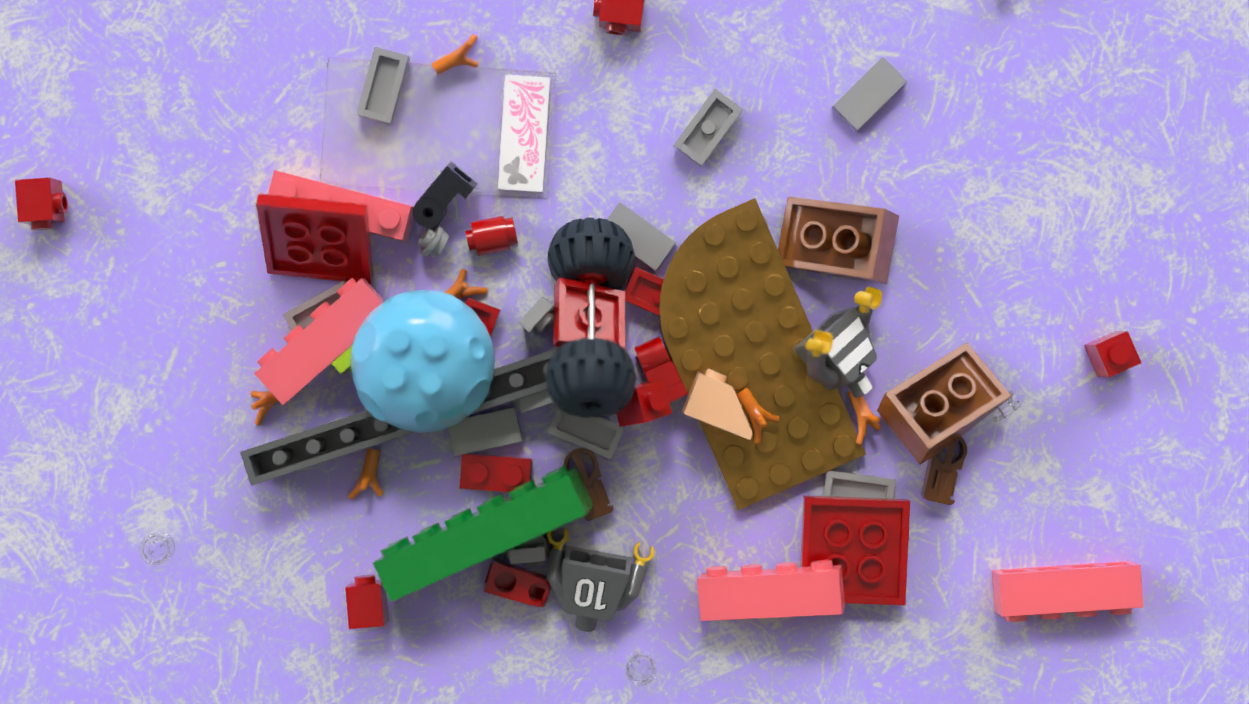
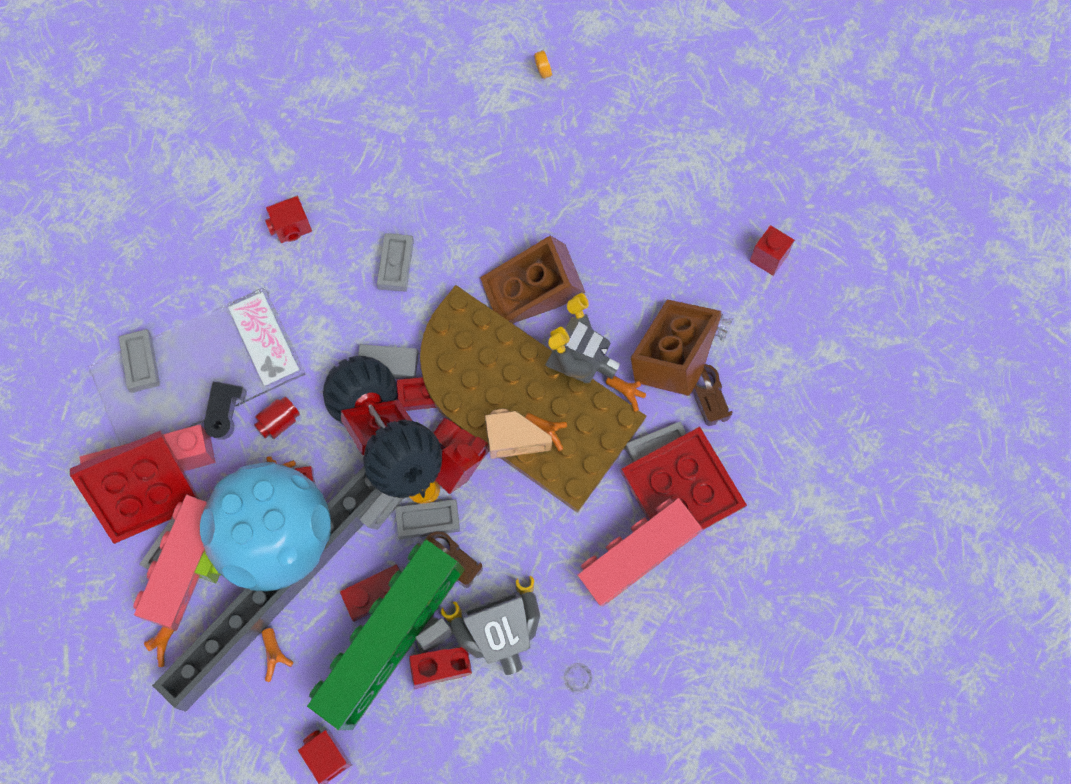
camera: 30 degrees left, 20 degrees down
light grey plate [418,224,449,258] -> none
orange bar [431,34,479,75] -> none
light grey tile [448,407,523,456] -> none
light grey plate [518,296,554,334] -> none
light grey tile [832,57,907,132] -> none
coral brick [992,561,1143,622] -> none

